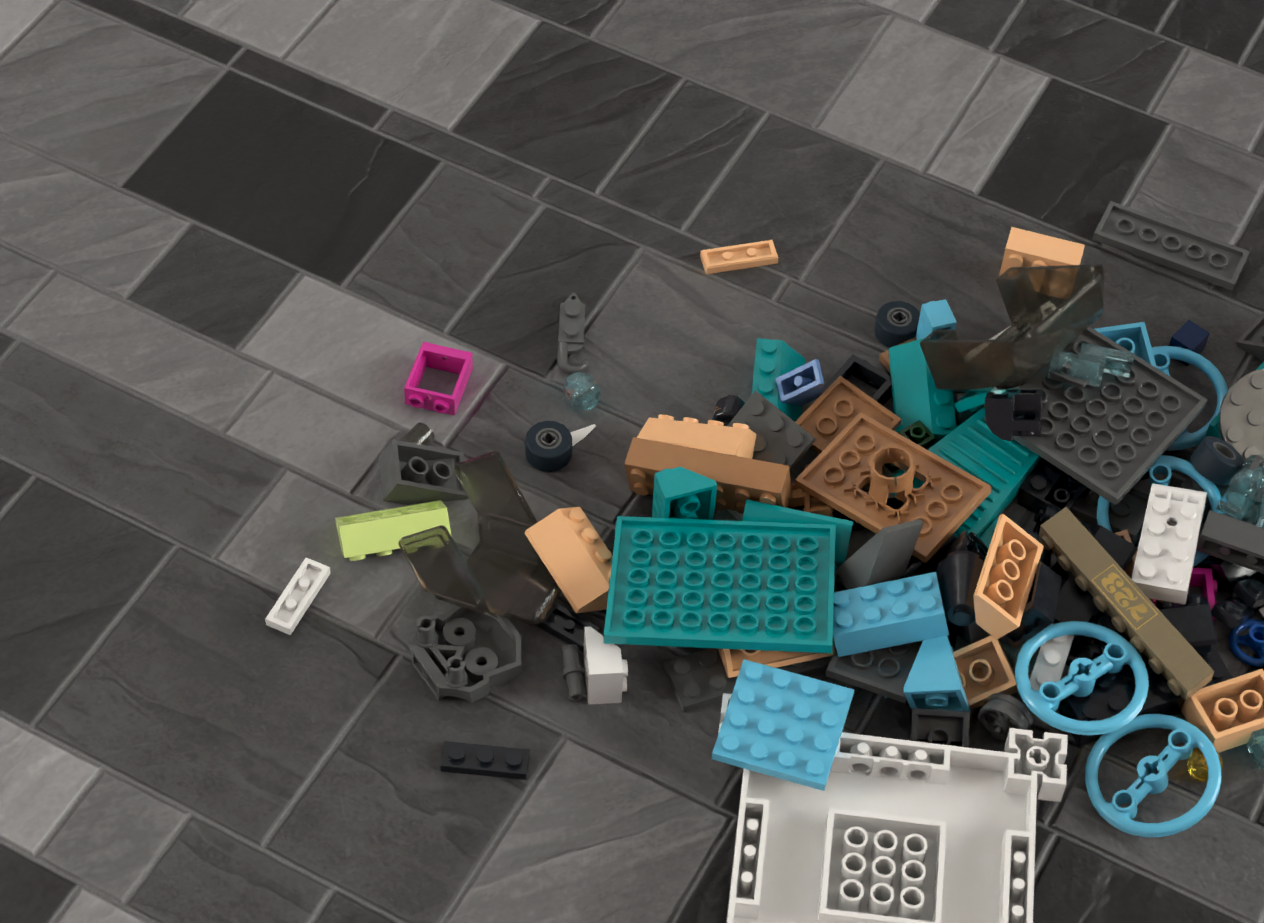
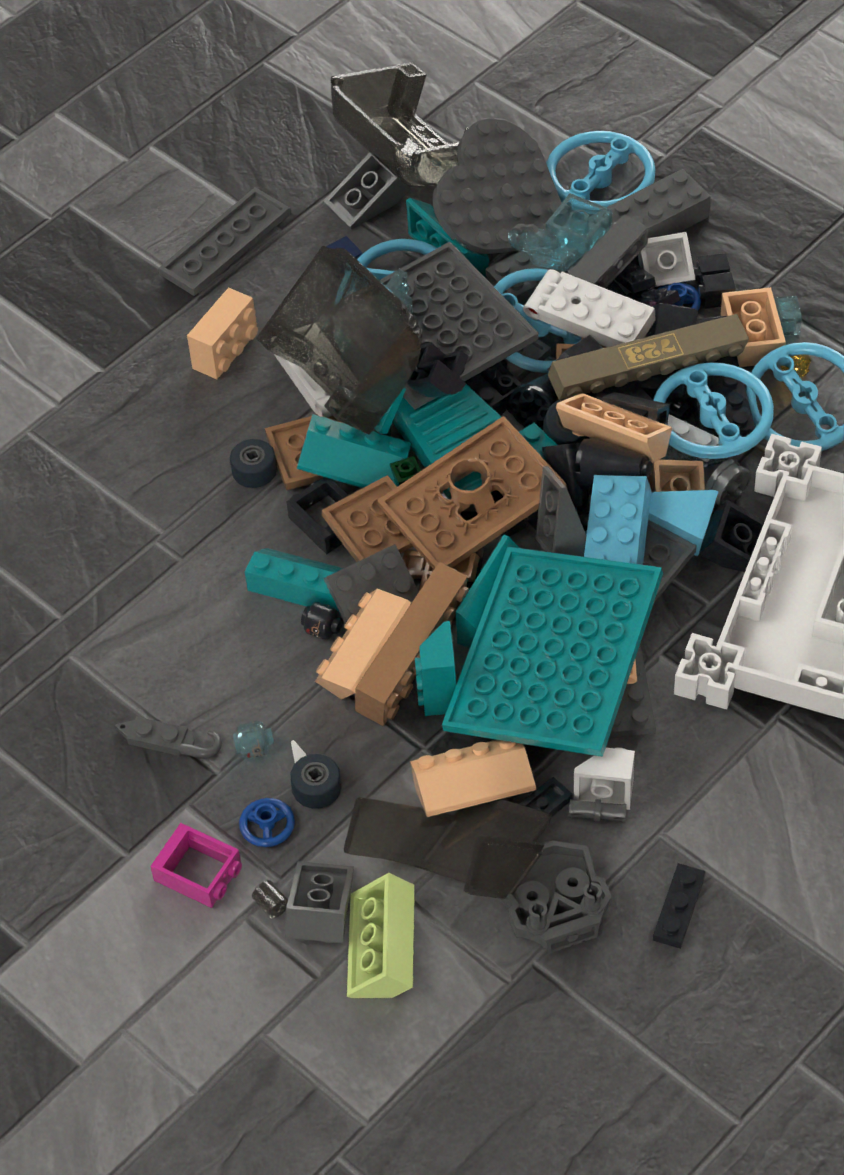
camera: 70 degrees left, 0 degrees up
white plate [265,558,330,635] -> none
light nougat tile [700,240,778,274] -> none
medium azure plate [712,659,854,791] -> none
medium blue slope [775,359,824,407] -> none
medium azure brick [916,299,957,355] -> none
black wheel [1190,436,1244,486] -> none
none -> blue piece [239,798,295,847]

